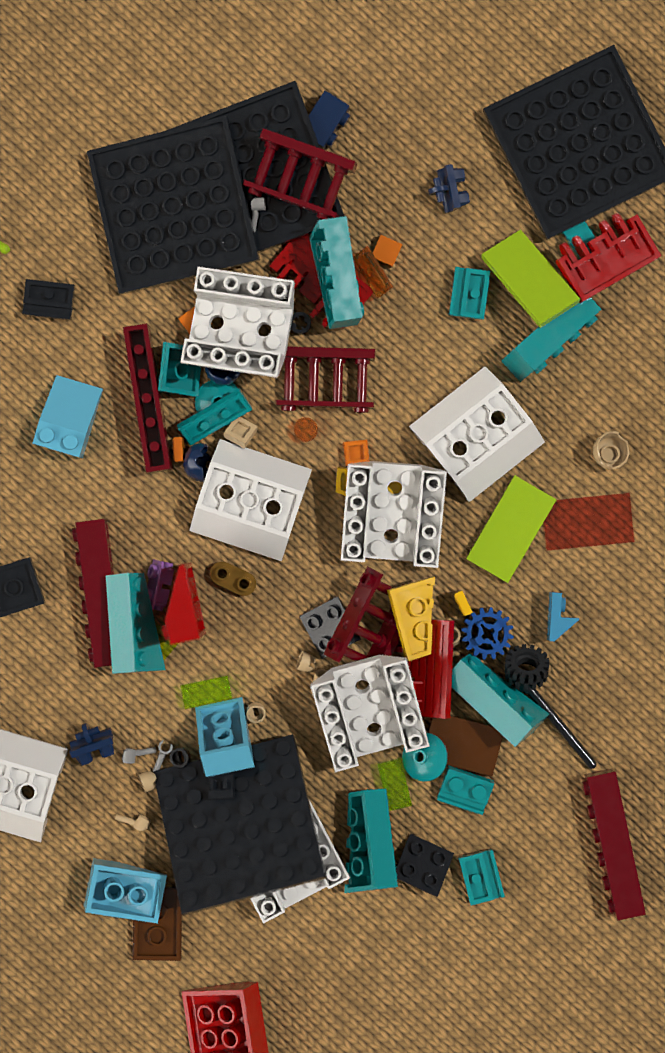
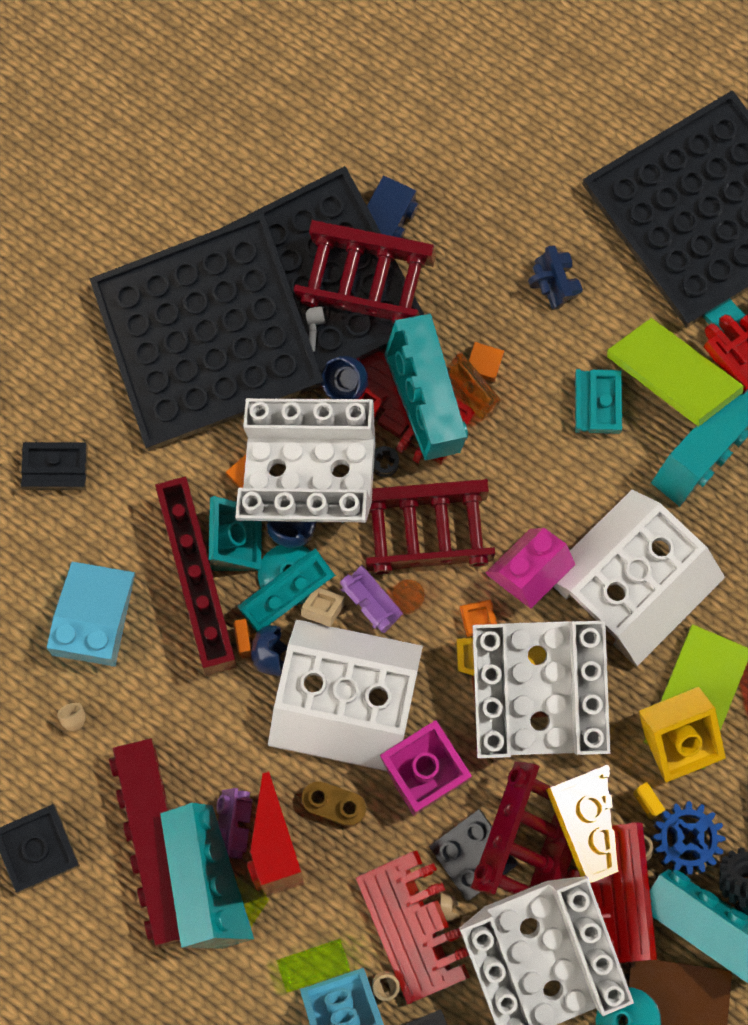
camera: 10 degrees left, 15 degrees down
none -> tan hinge [57,703,86,732]
none -> dark blue hair [322,356,368,399]
none -> medium lavender hinge [340,565,403,633]
none -> hinge [356,851,470,1005]
none -> dark pink slope [380,720,472,816]
none -> dark pink slope [486,528,576,609]
none -> yellow slope [639,687,726,783]

